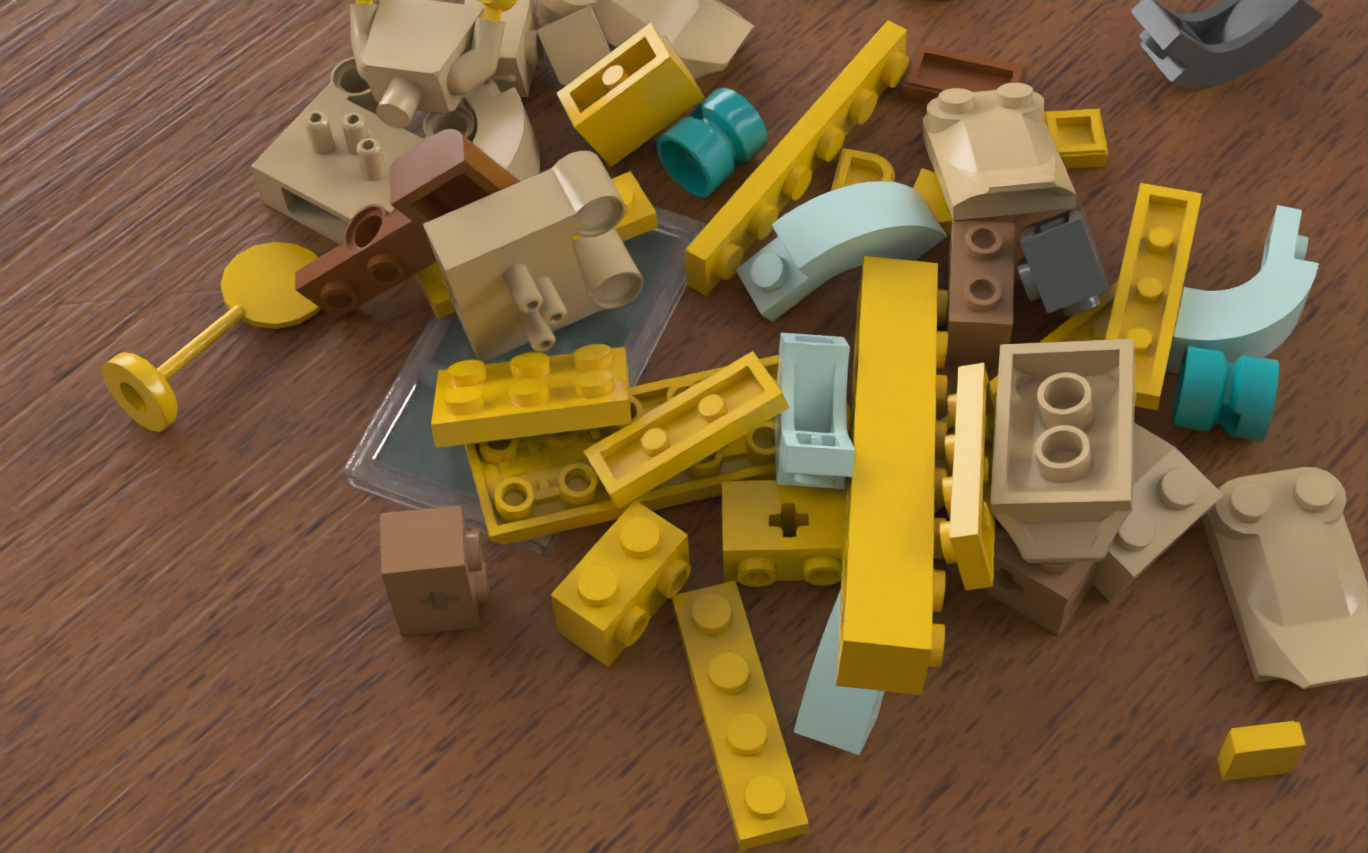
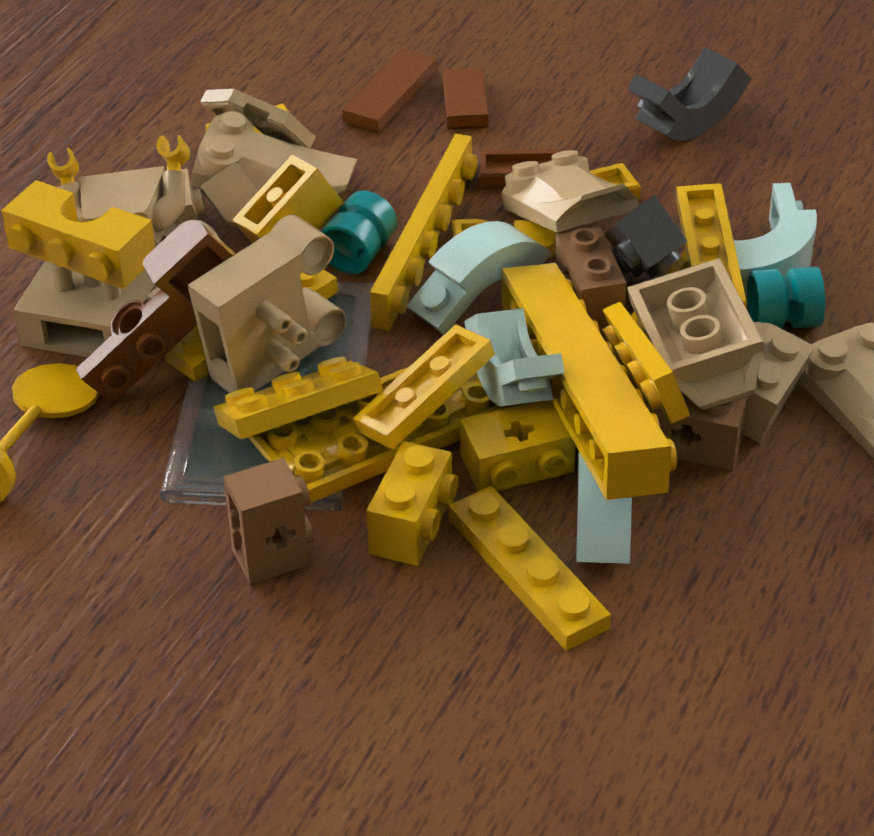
camera: 20 degrees left, 15 degrees down
none -> yellow arch [1,180,155,289]

